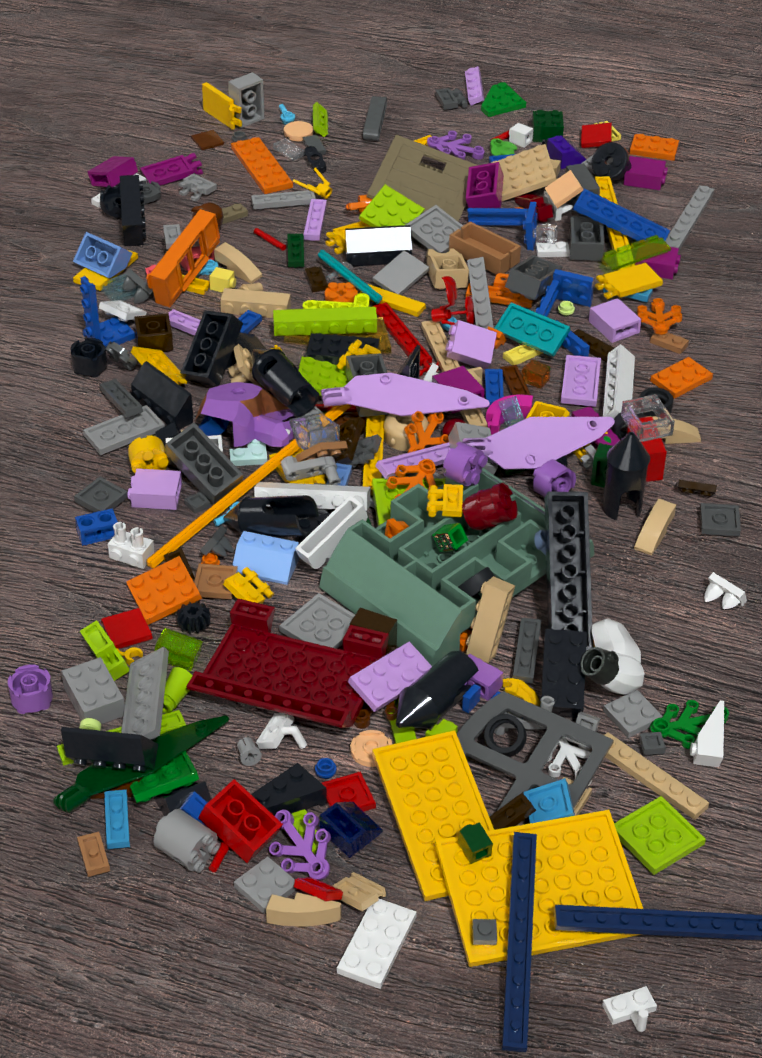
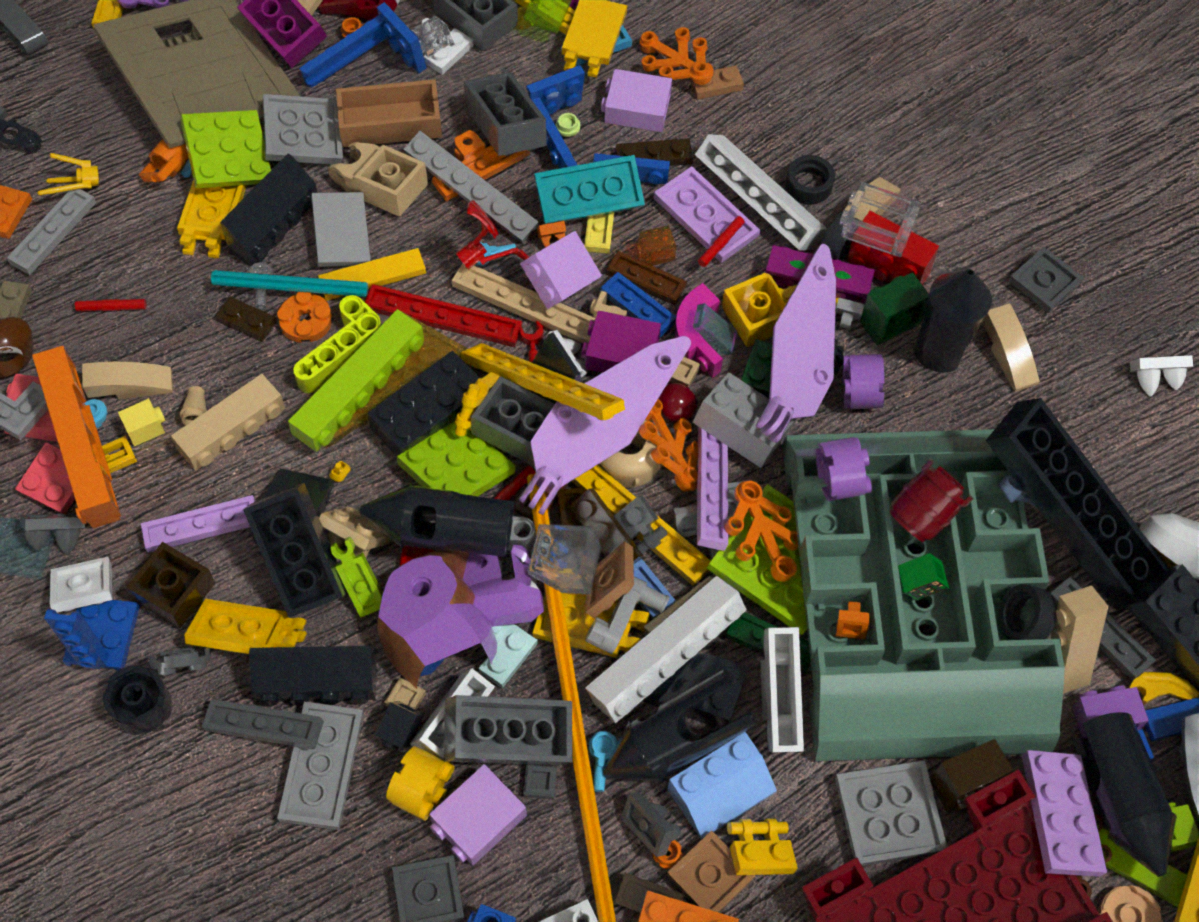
camera: 50 degrees left, 20 degrees up
blue plate [238,310,262,333] -> none
dark green plate [287,234,305,268] -> none
lavender plate [304,199,327,241] -> none
yellow plate [427,484,463,517] -> none
orange plate [650,357,713,399] -> none
dark brown plate [678,479,717,496] -> none
none -> lime plate [331,537,383,618]
none -> yellow plate [461,343,625,420]
none -> red piece [698,216,745,267]

